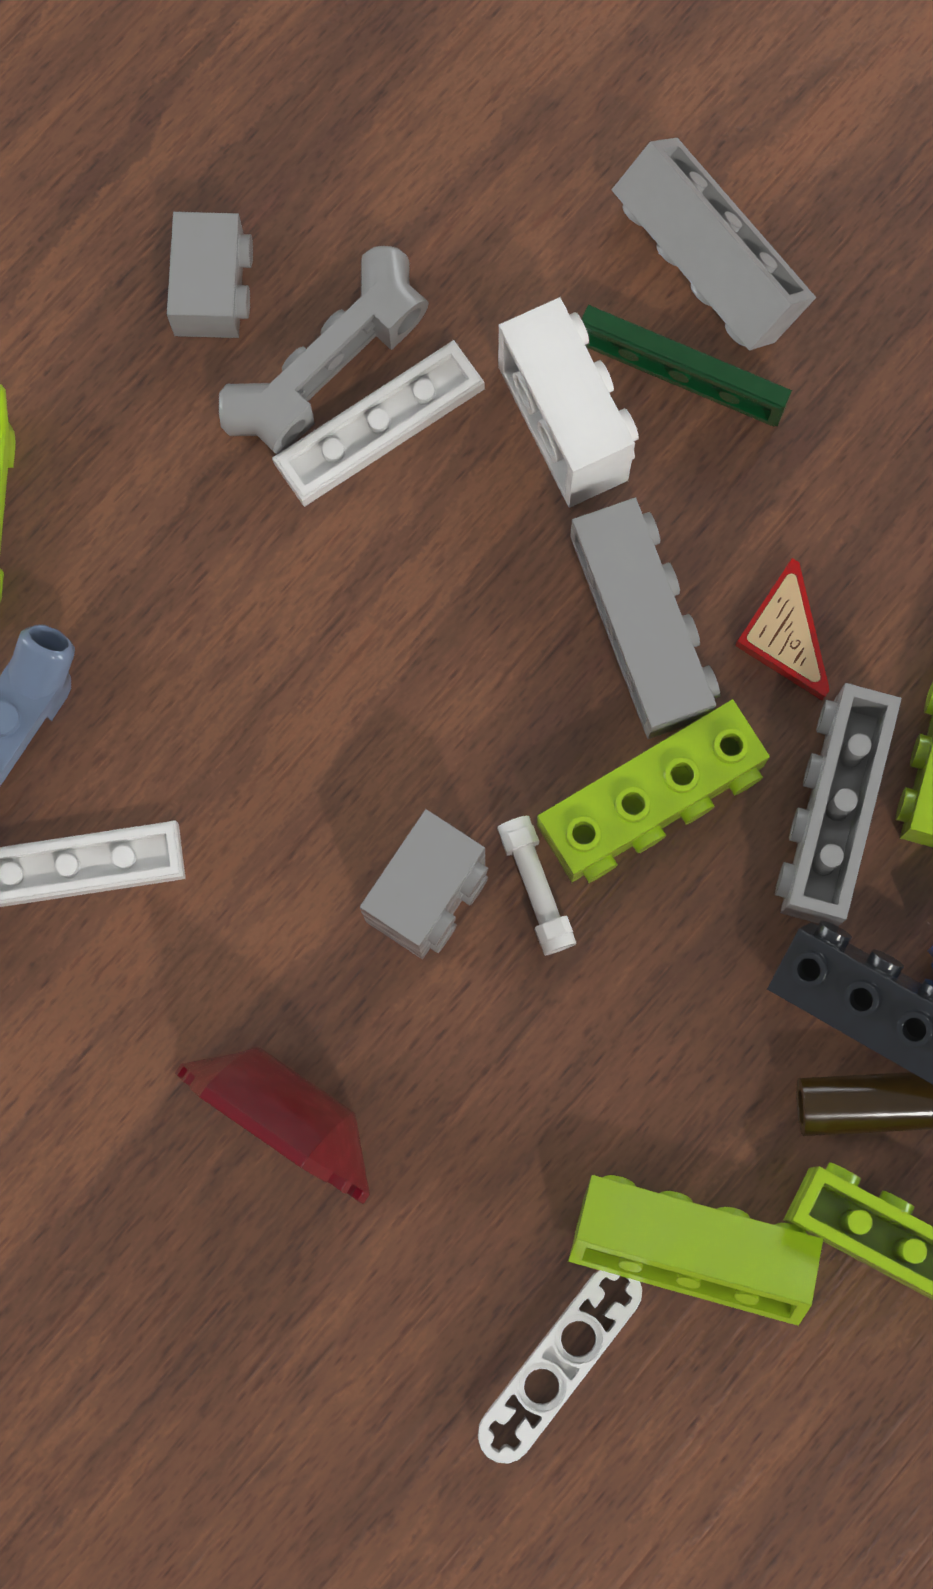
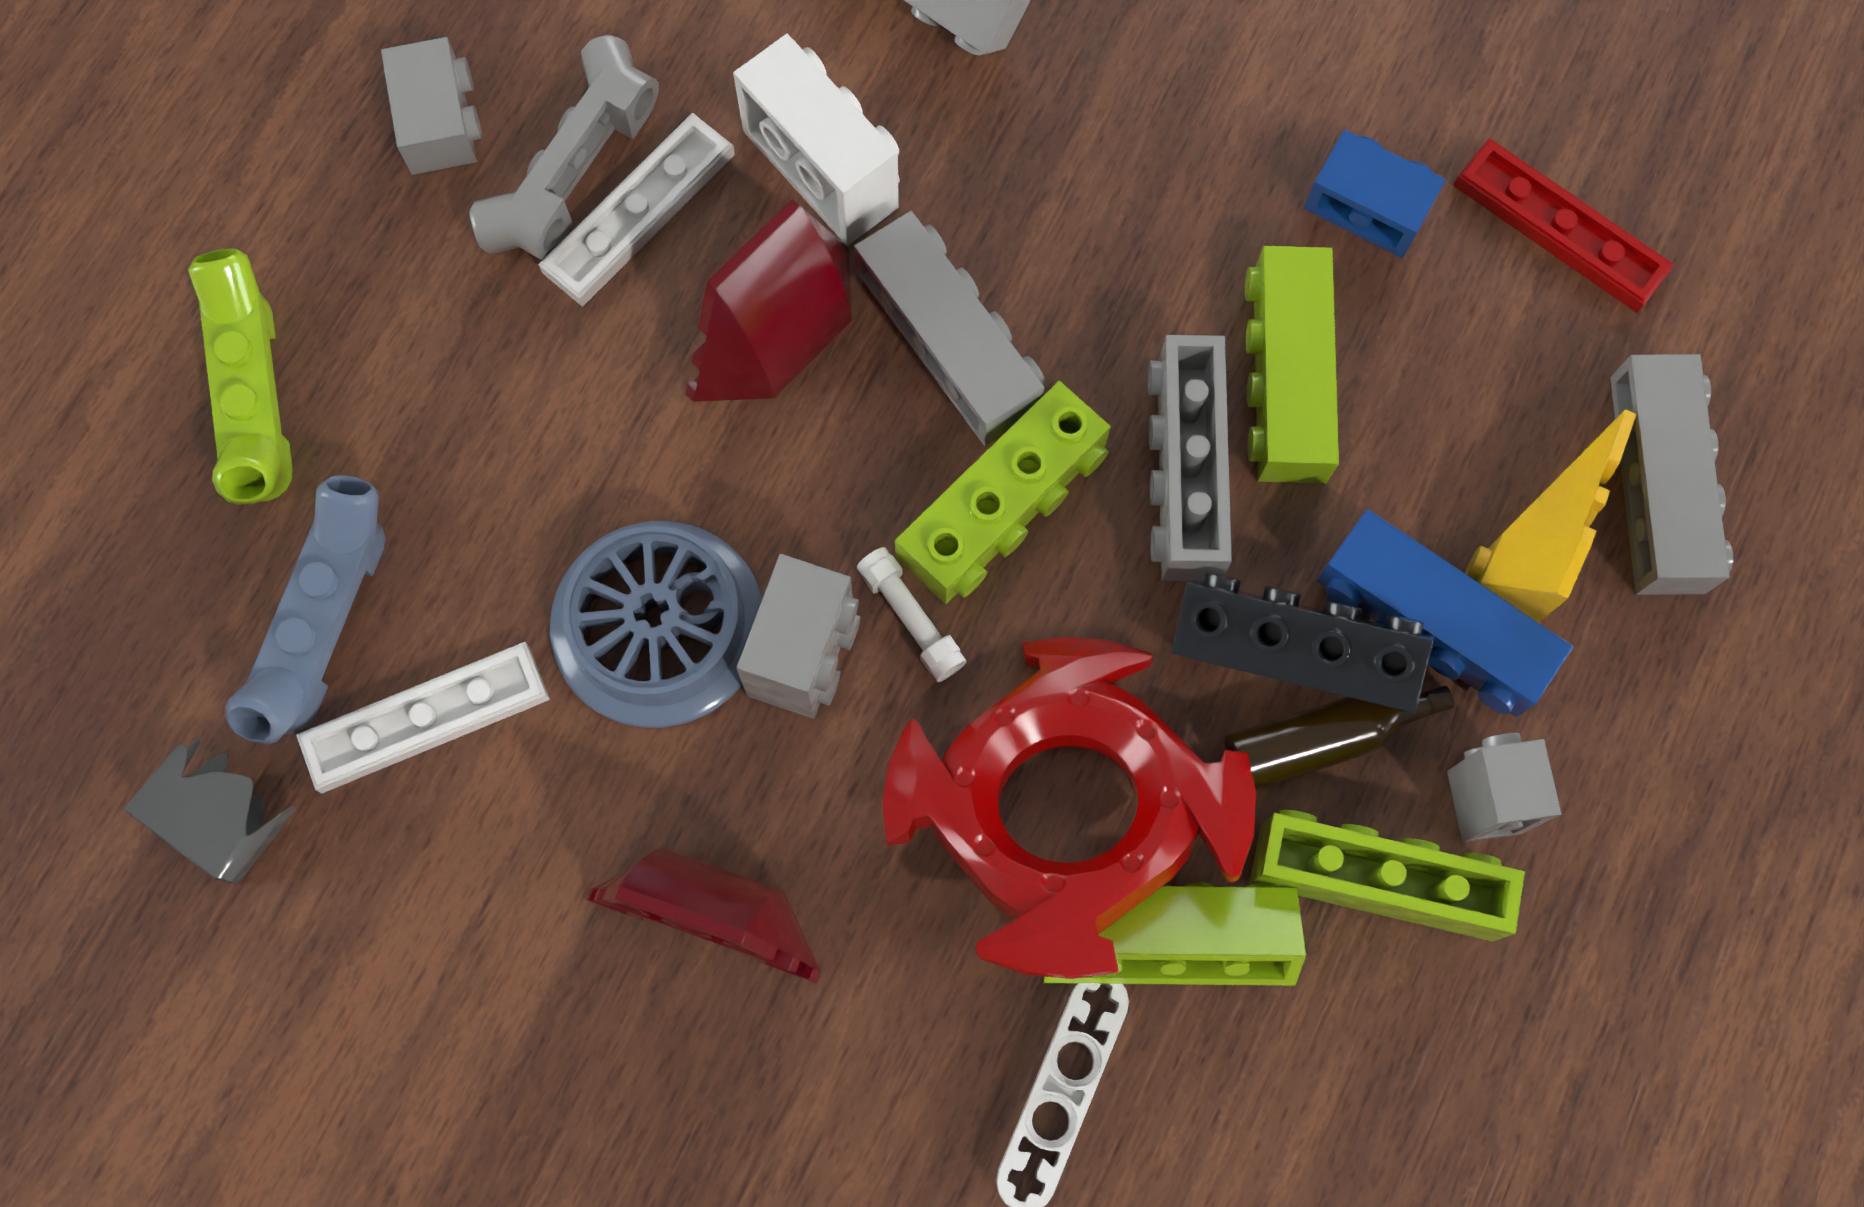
camera: 20 degrees left, 5 degrees down
dark green tile [581,305,792,427] -> none
tile [735,558,830,701] -> none
none -> sand blue piece [550,521,762,728]
none -> dark red wedge [685,199,852,402]
none -> red piece [882,637,1256,979]

